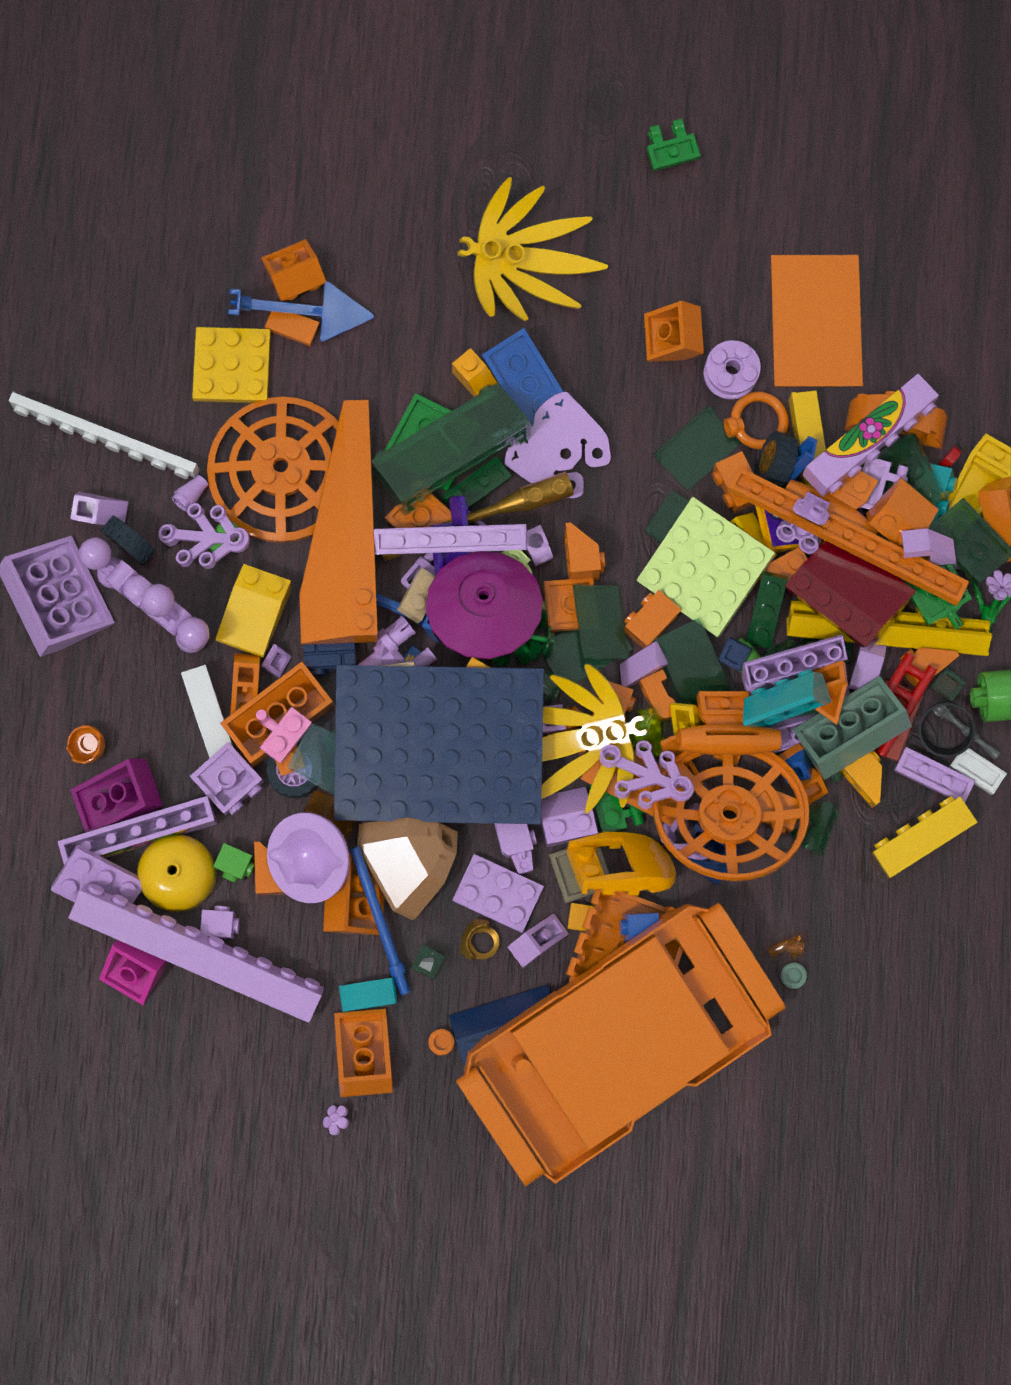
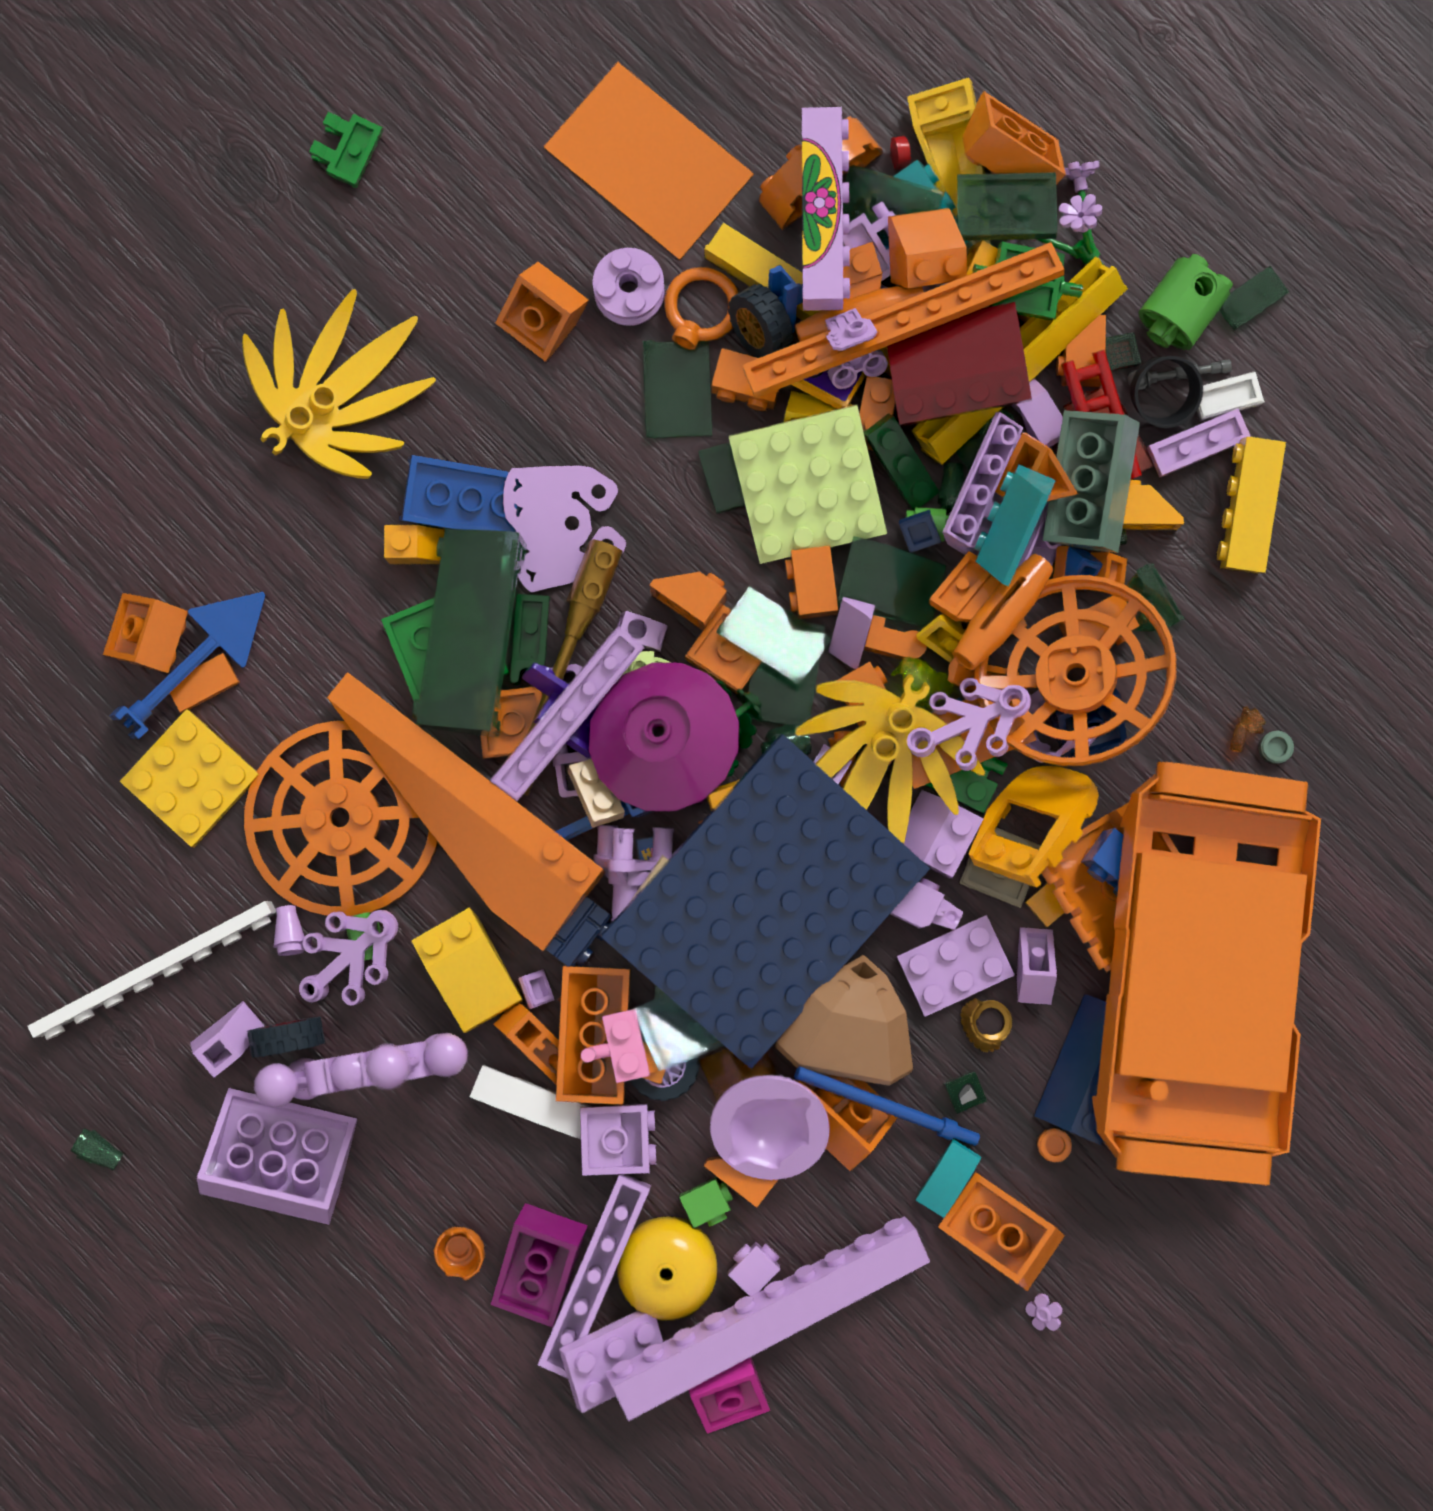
camera: 45 degrees left, 5 degrees up
lavender slope [902,528,956,565] -> none

